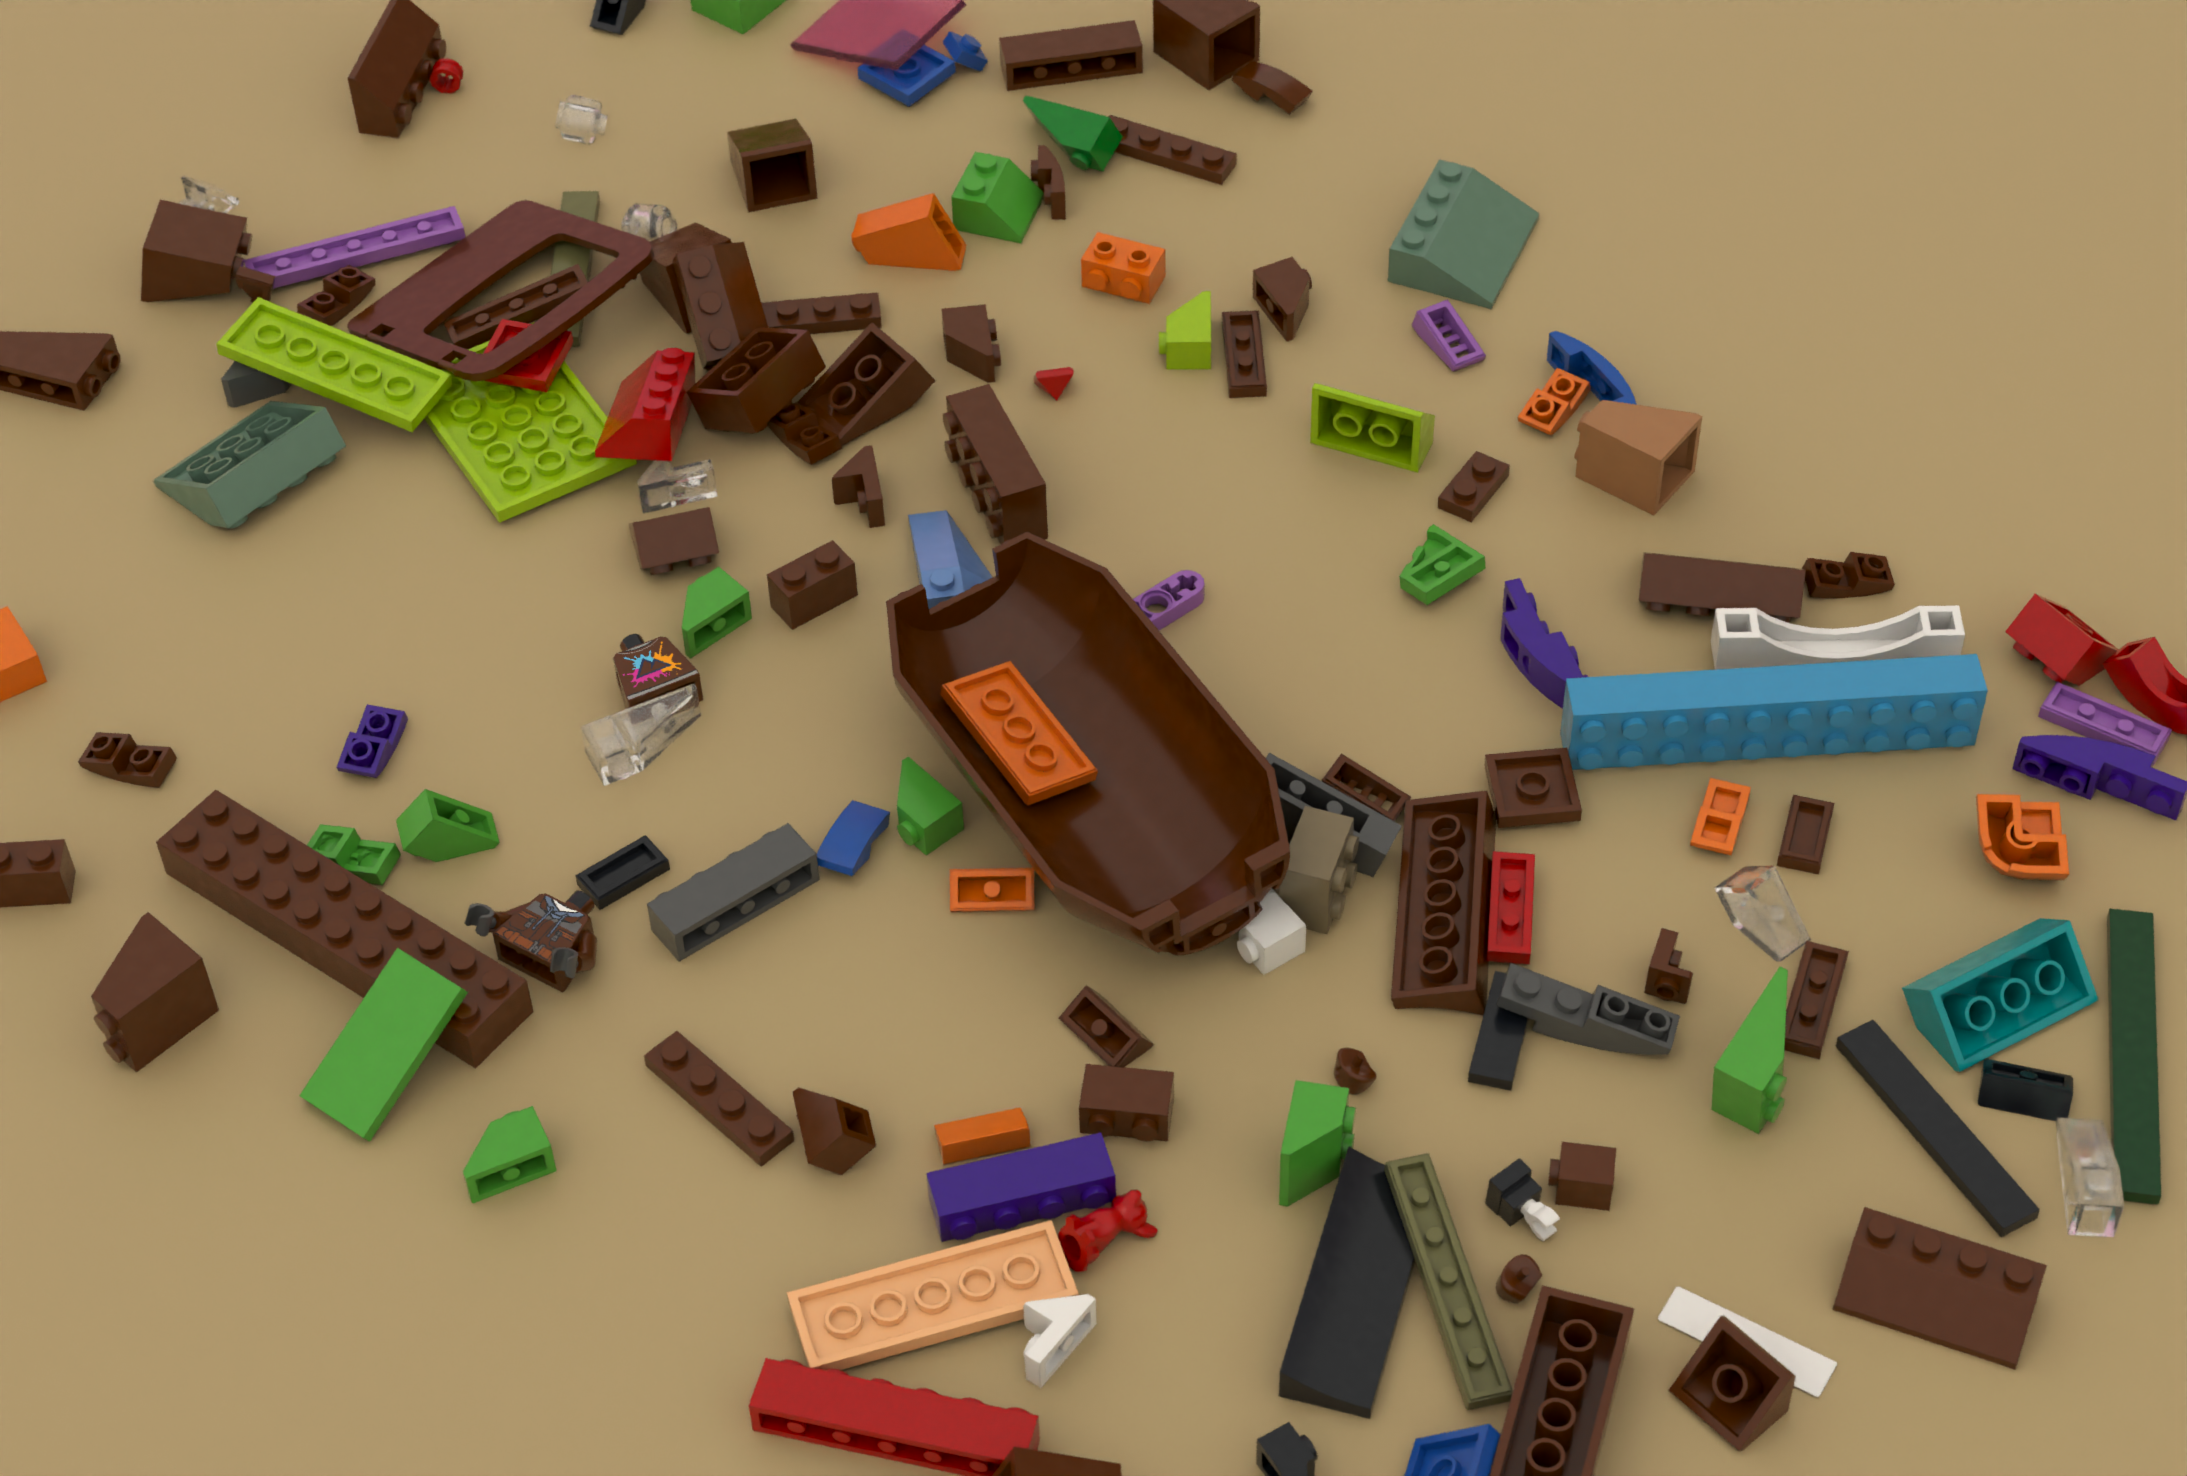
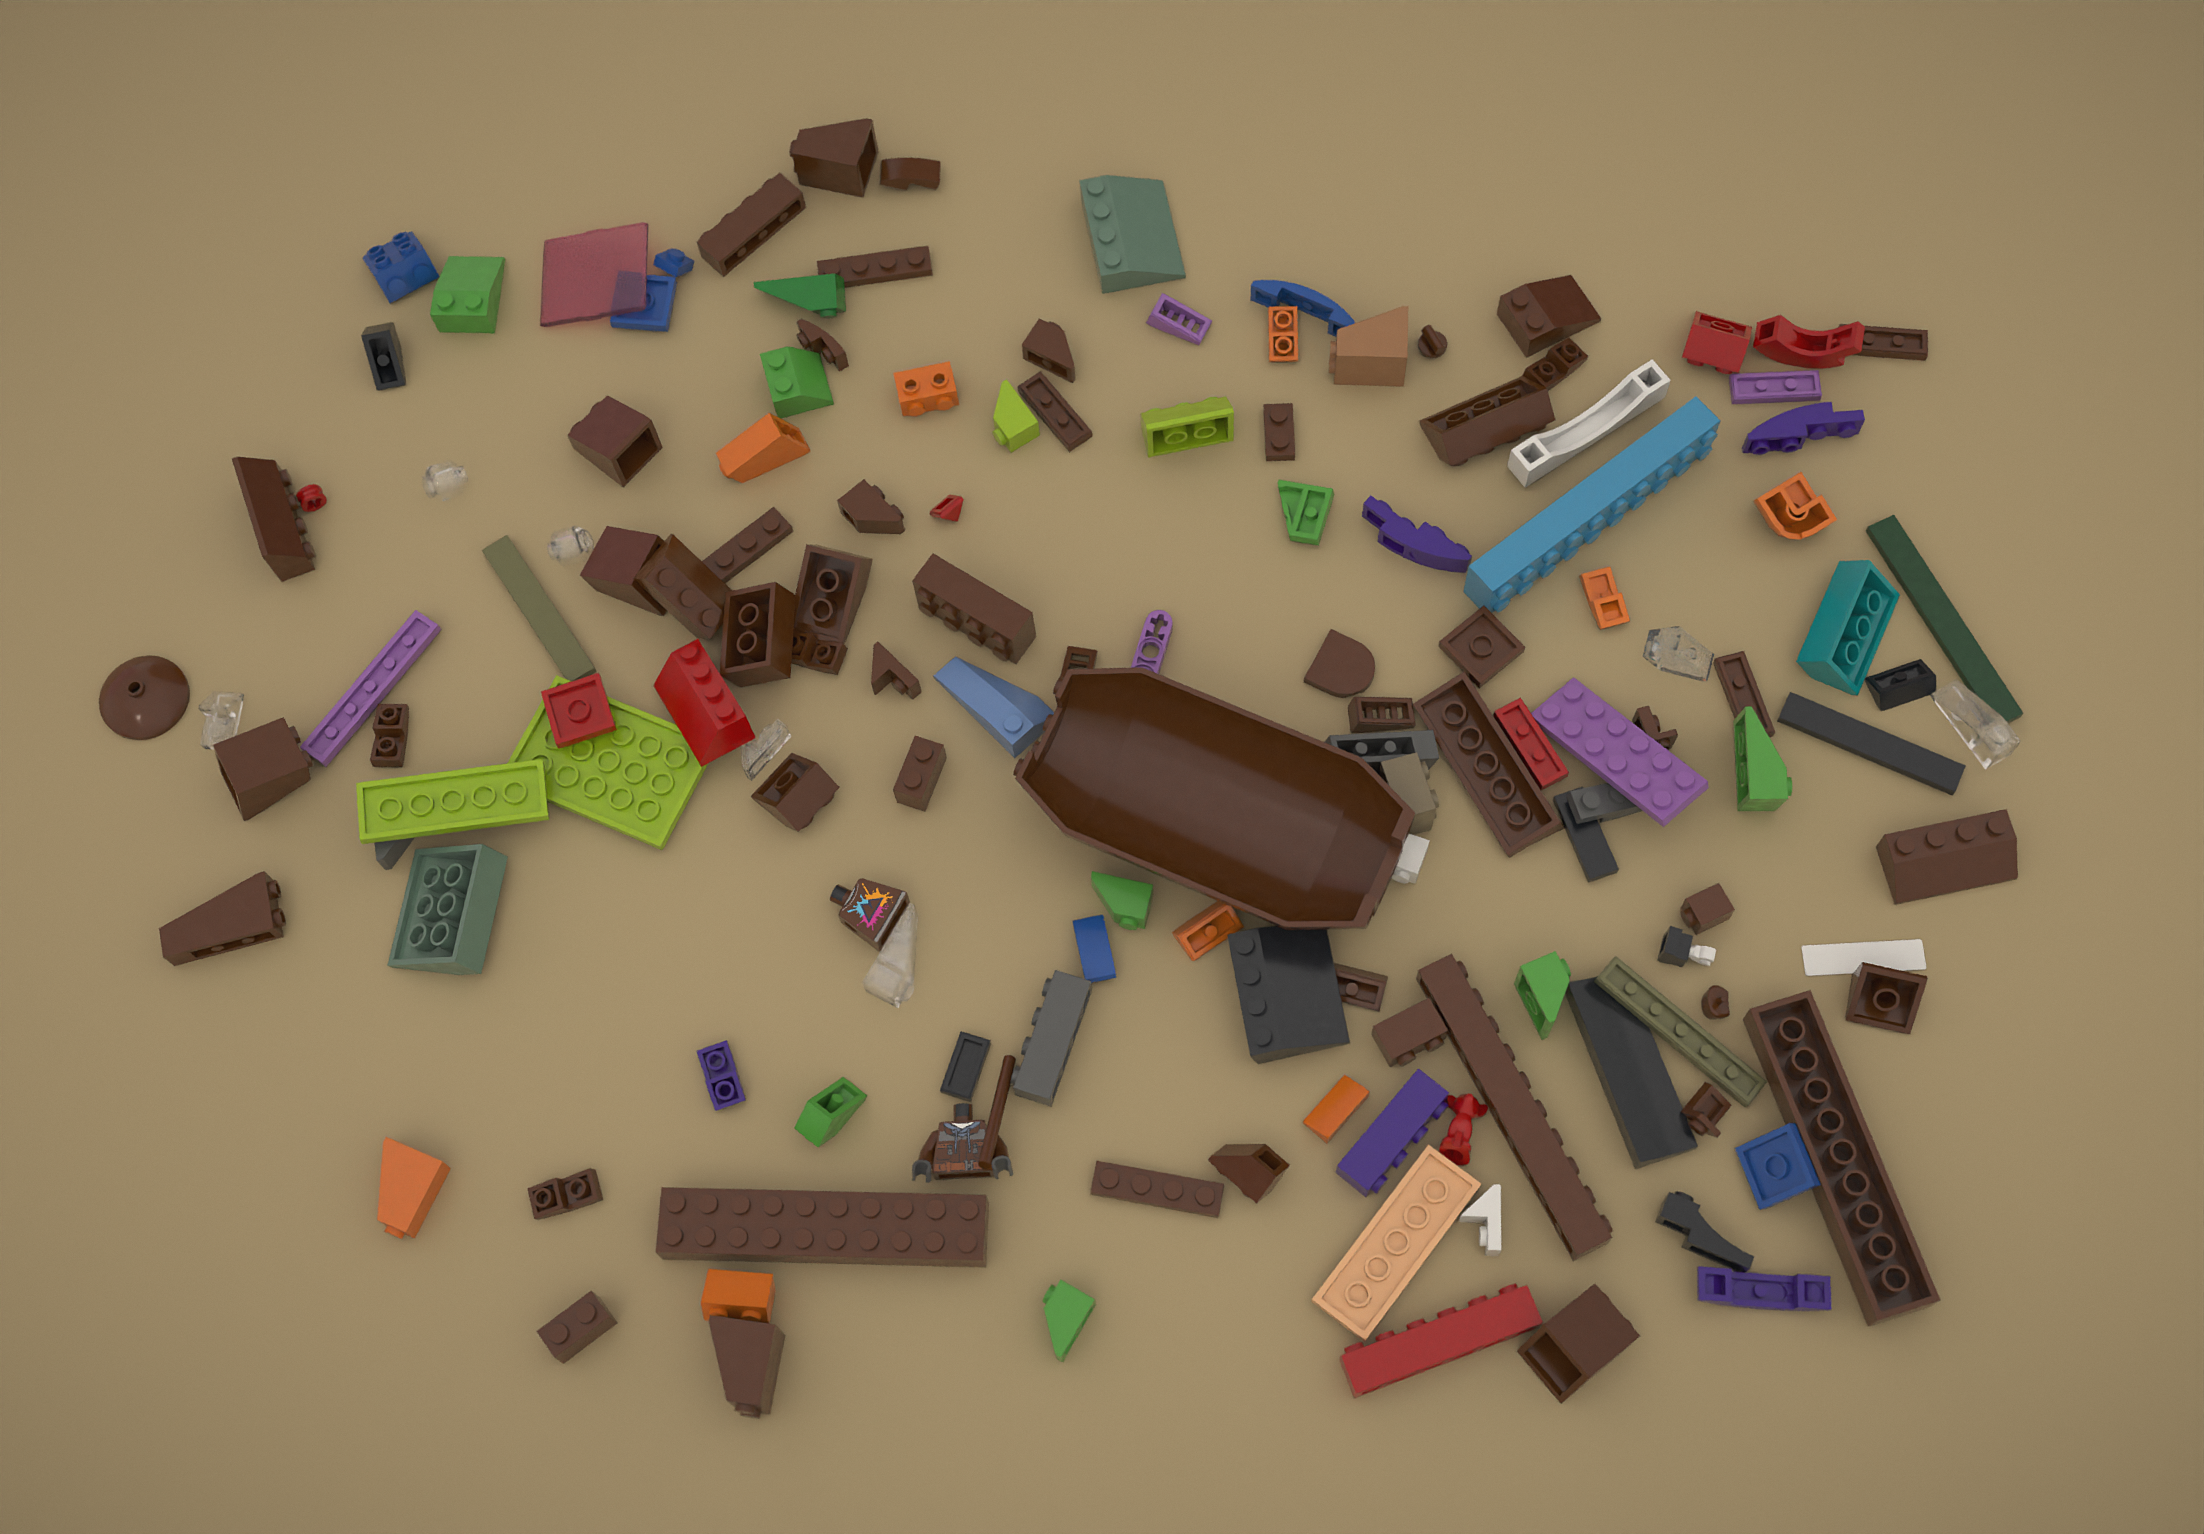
camera: 30 degrees left, 20 degrees up
reddish brown tile [236,266,275,303] -> none
bright green tile [299,948,468,1142] -> none
bright green slope [307,824,401,885] -> none
reddish brown door [347,200,654,381] -> none
reddish brown plate [443,264,588,350] -> none
bright green slope [682,566,752,659] -> none
orange tile [940,661,1098,806] -> none
reddish brown piece [1334,1047,1376,1094] -> none
reddish brown tile [1777,794,1834,875] -> none
none -> reddish brown dish [99,656,190,740]
none -> orange brick [701,1269,776,1324]
none -> reddish brown bar [978,1055,1016,1169]
none -> black slope [1227,926,1351,1064]
none -> reddish brown tile [1304,629,1375,698]
none -> reddish brown brick [1416,954,1612,1261]
none -> reddish brown plate [1418,325,1447,358]
none -> reddish brown slope [1497,275,1601,358]
none -> medium lavender plate [1531,677,1709,827]
none -> reddish brown bracket [1681,1082,1732,1138]

